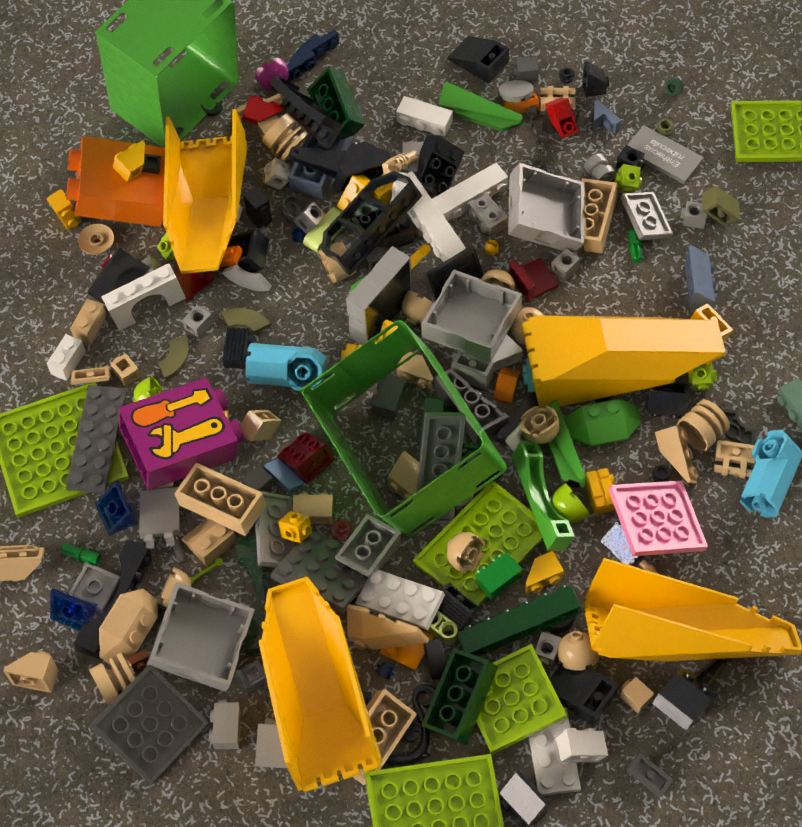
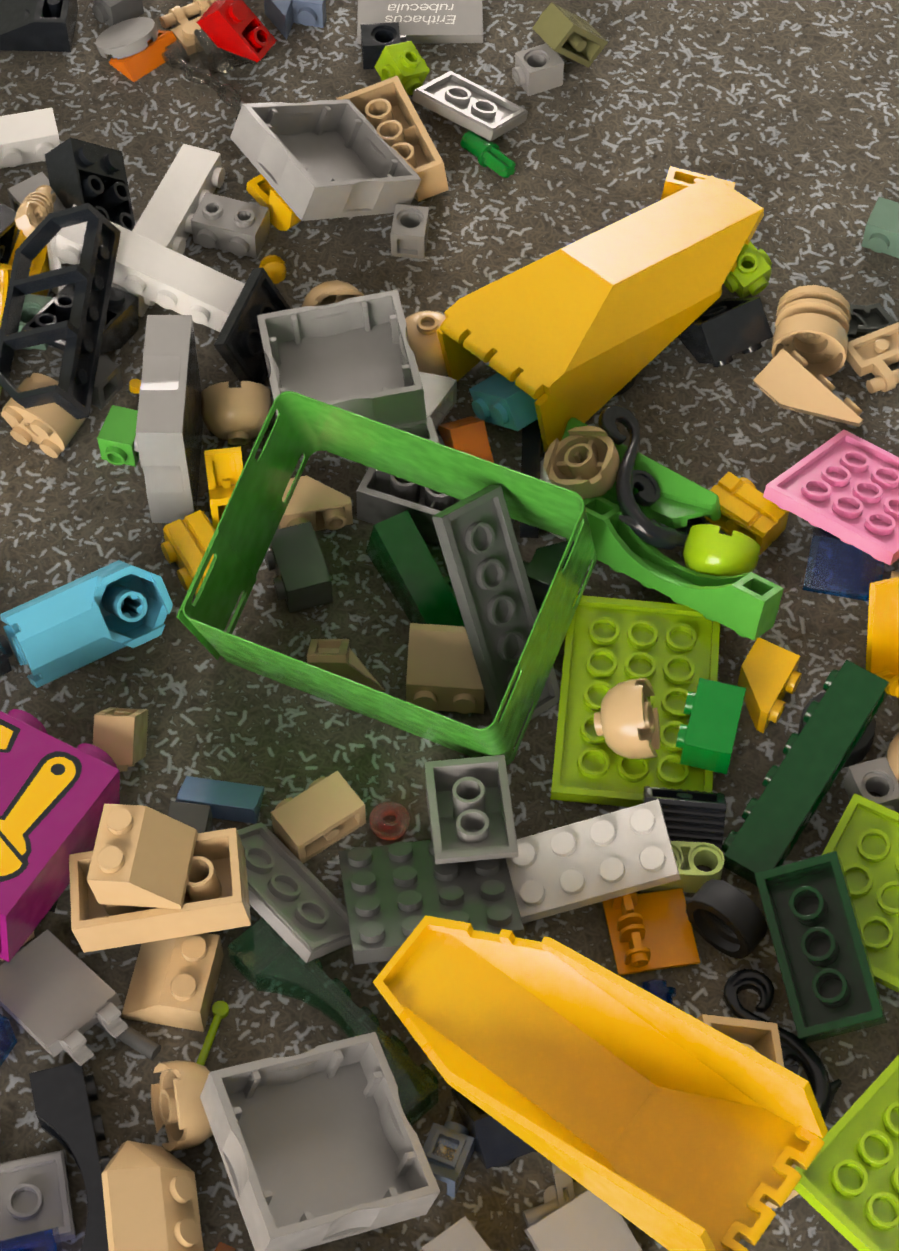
camera: 40 degrees left, 5 degrees down
dark red bracket [277,432,335,484] -> none
yellow brick [278,511,312,543] -> none
tan wedge [347,604,429,650] -> none
bright green wedge [438,81,523,132] -> none
dark red bracket [509,258,559,301] -> none
bright green wedge [564,399,642,447] -> none
light grey wheel [584,153,616,182] -> none
black plate [652,465,672,482] -> none
sand blue slope [685,245,718,312] -> none
none -> tan slope [86,803,198,909]
none -> tan slope [307,639,385,691]
none -> black plant [598,405,689,550]

